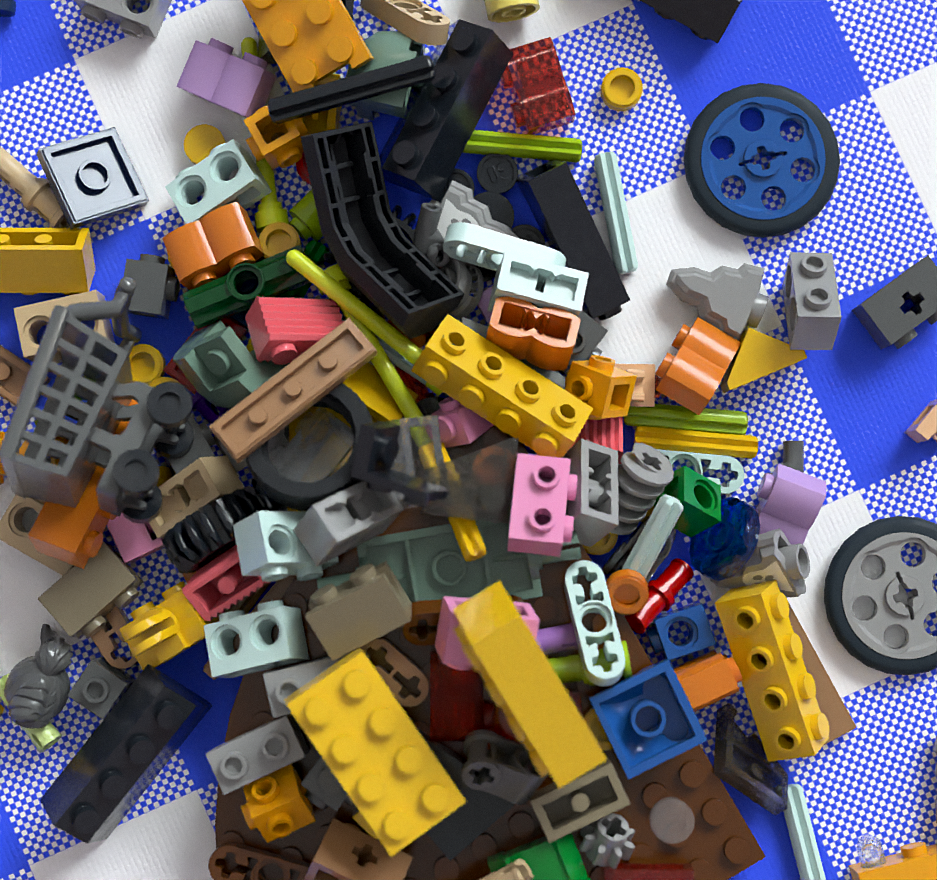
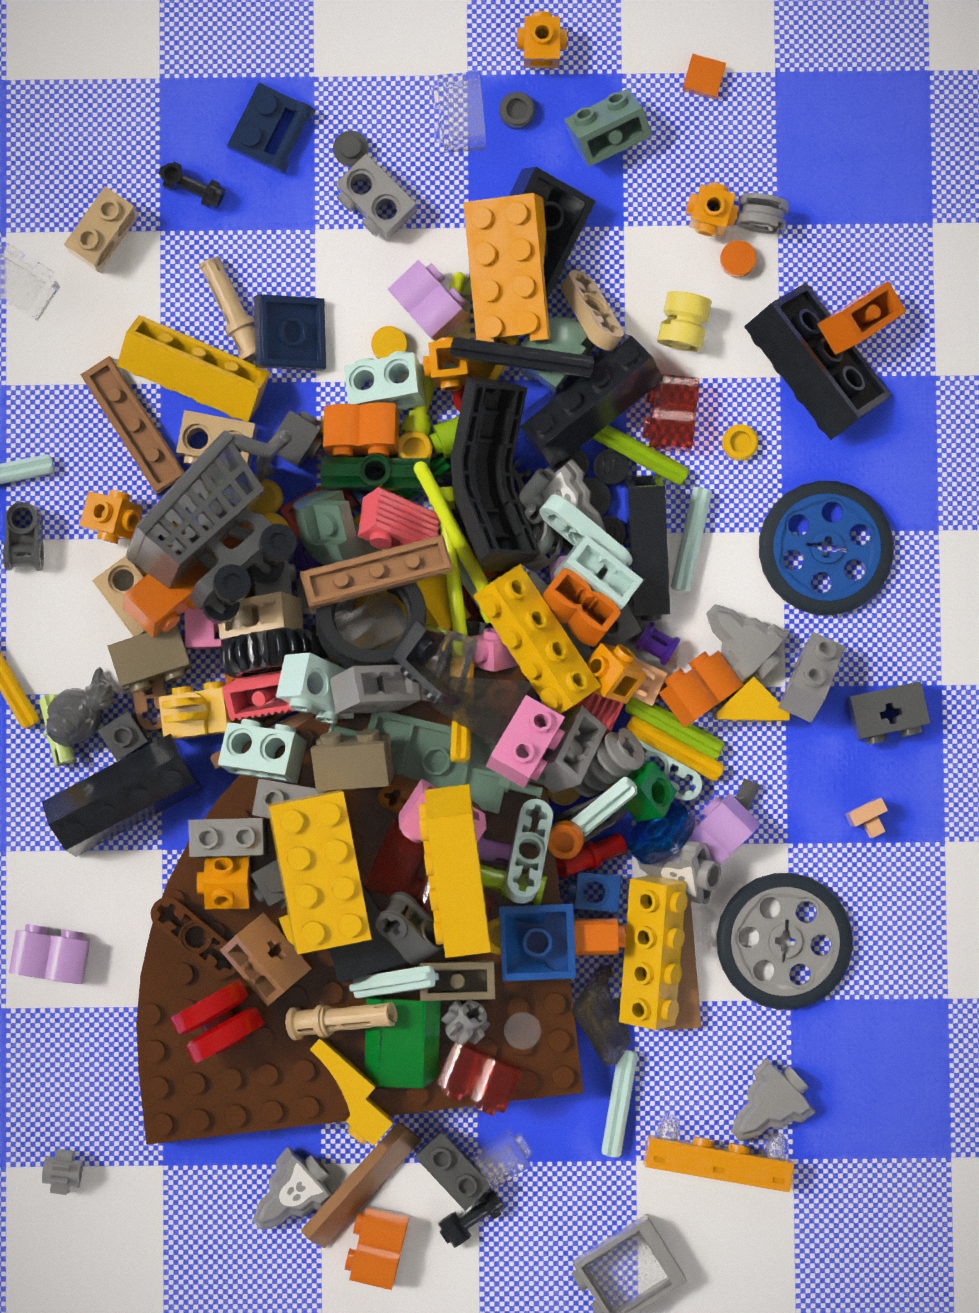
camera: 25 degrees right, 0 degrees up
medium nougat beam [360,638,430,707] -> none
none -> light aqua axle [349,965,439,999]
none -> dark purple bush [634,621,681,666]

